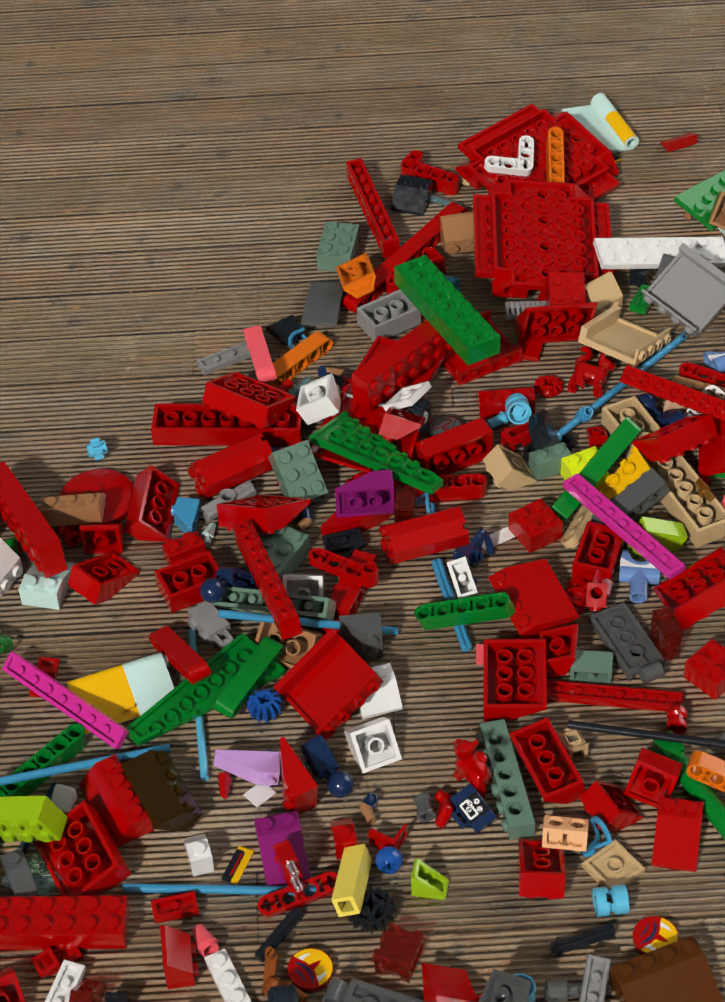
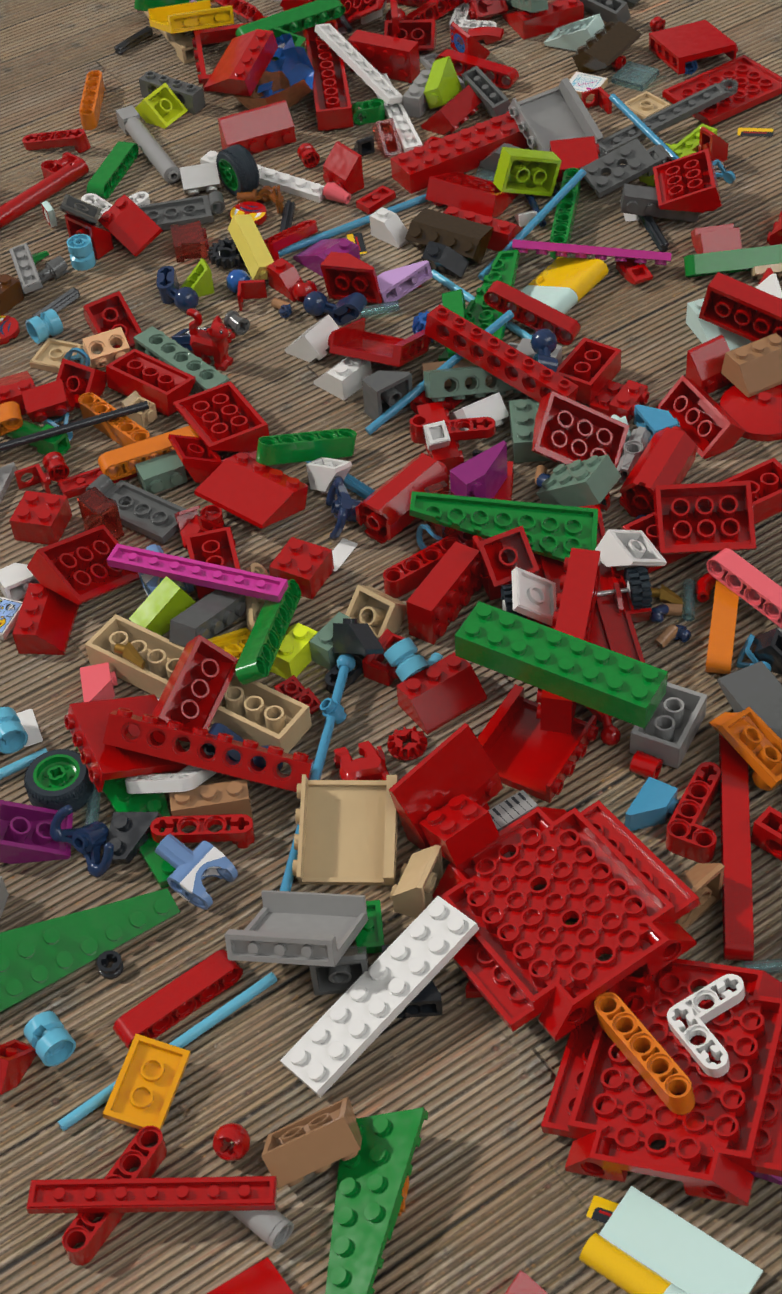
camera: 150 degrees right, 0 degrees up
red slope [67,551,140,605] -> none
red piece [272,839,304,892] -> none
none -> red bracket [14,463,52,494]
none -> orange beam [78,393,150,447]
none -> orange beam [98,426,198,481]
none -> dark blue beam [157,266,199,312]
none -> red piece [293,280,318,302]
none -> black slope [421,241,470,279]
none -> white slope [423,420,451,451]

